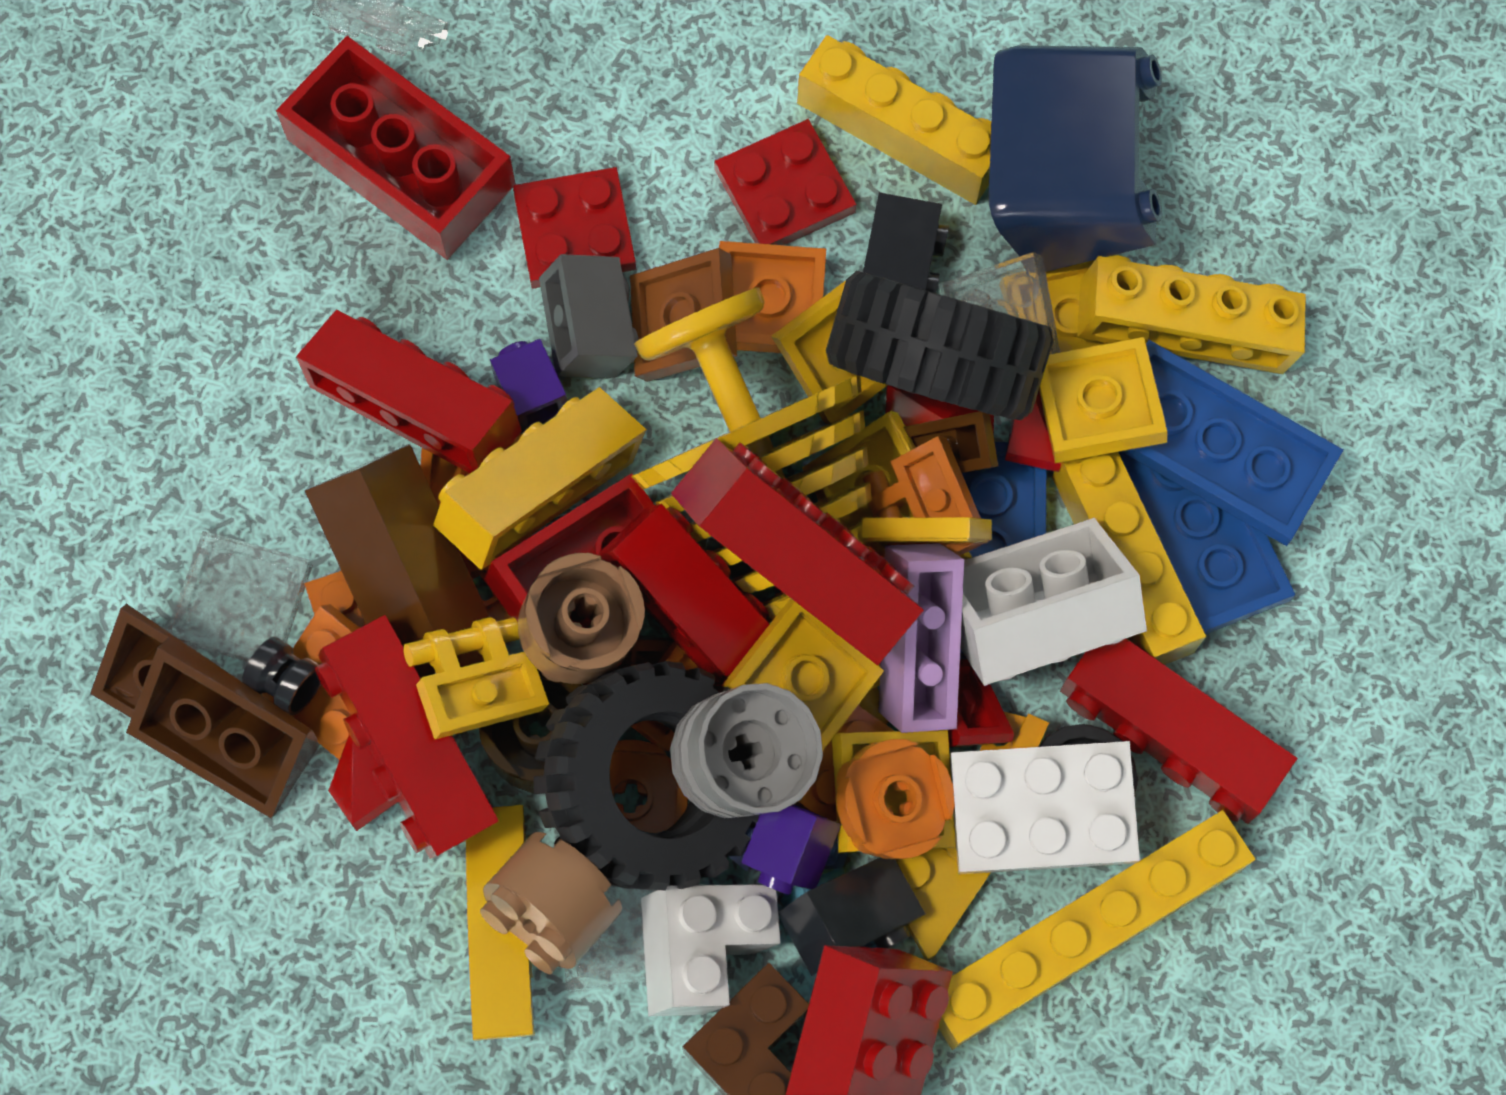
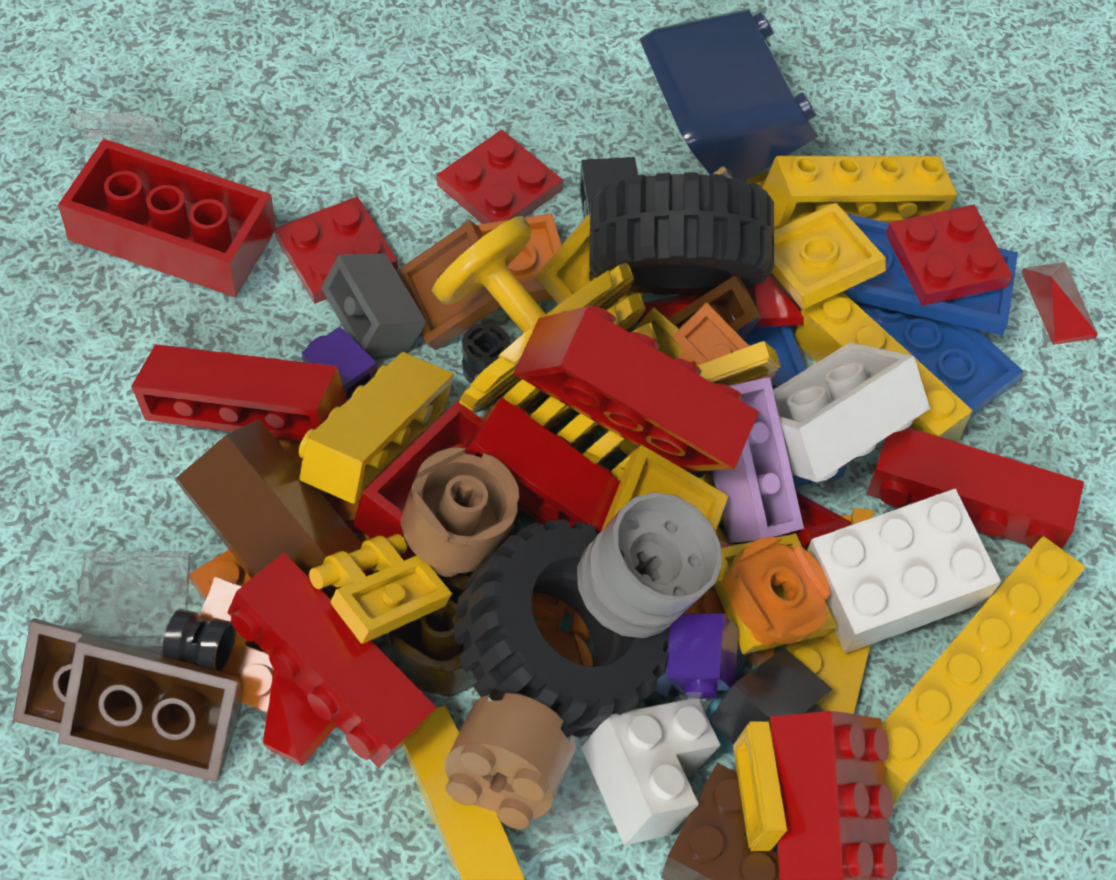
camera: 20 degrees left, 15 degrees down
yellow brick [797,35,991,205] -> none
none -> black wheel [462,323,510,383]
none -> yellow tile [733,722,787,851]
none -> red plate [886,204,1013,306]
none -> red slope [1021,262,1098,345]

